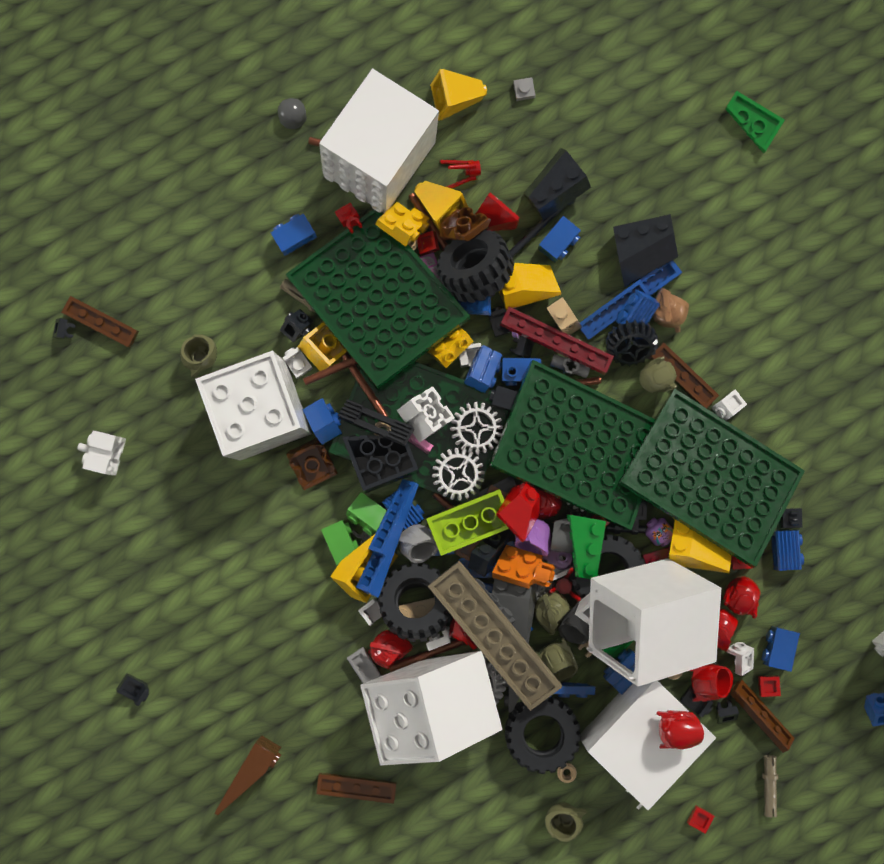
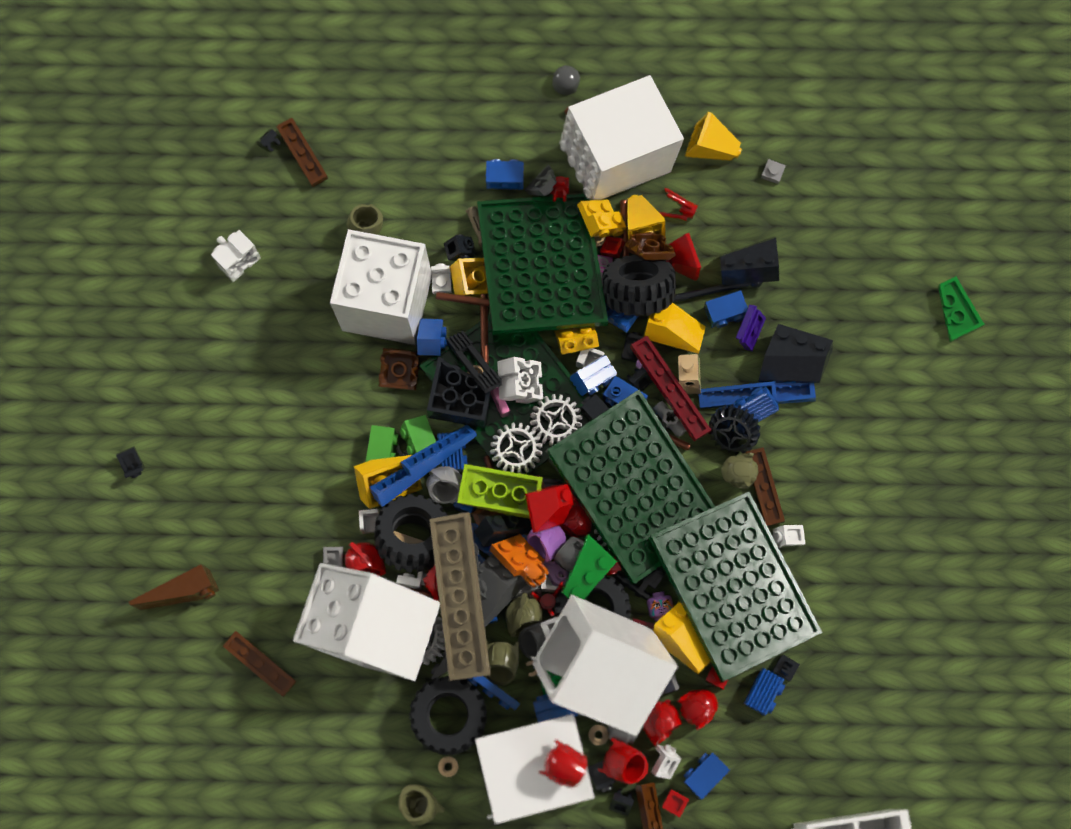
camera: 30 degrees right, 10 degrees down
medium nougat helmet [652,288,689,333] -> none
none -> dark grey wing [524,165,557,196]
none -> dark purple plate [736,305,766,351]

